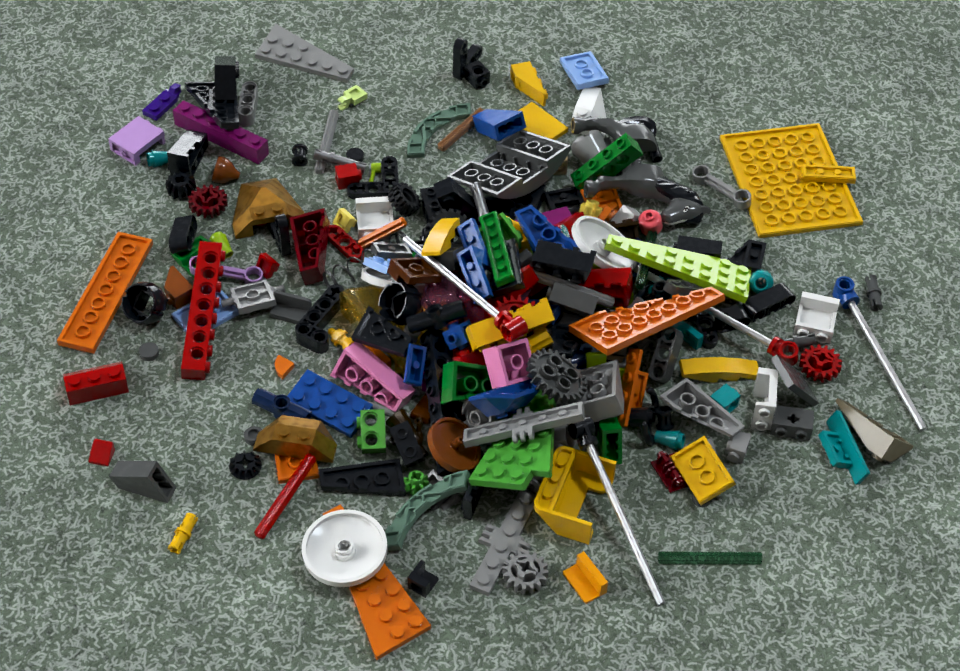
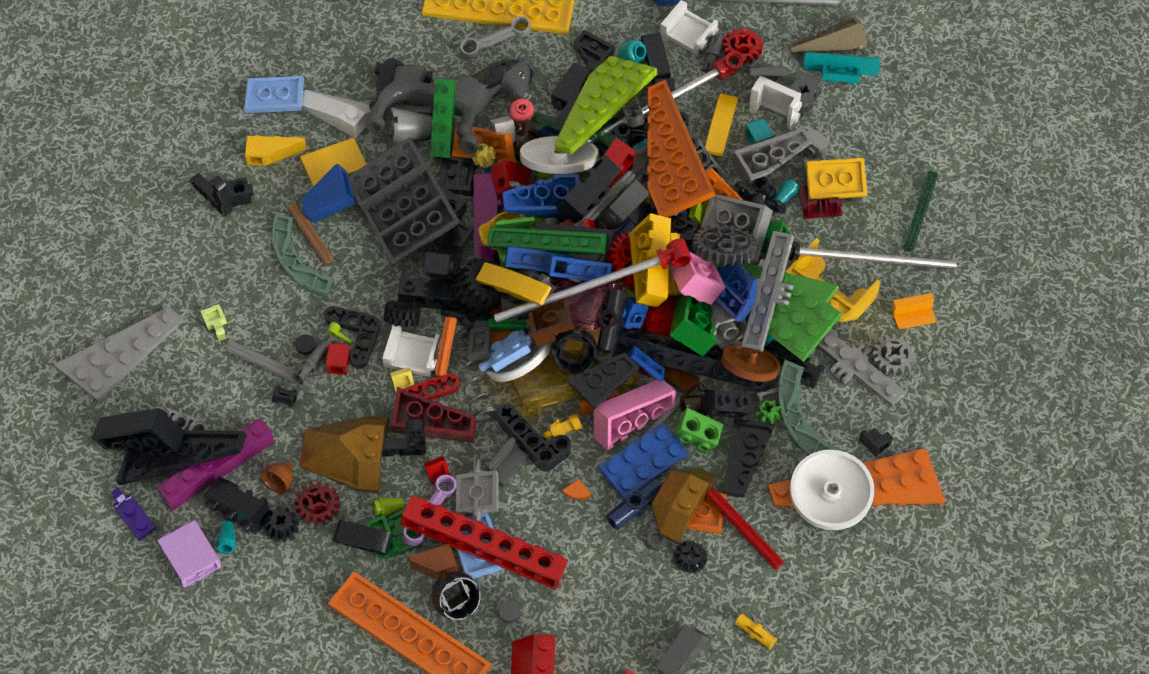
camera: 70 degrees left, 10 degrees up
flat silver pin [469,182,489,222] -> none

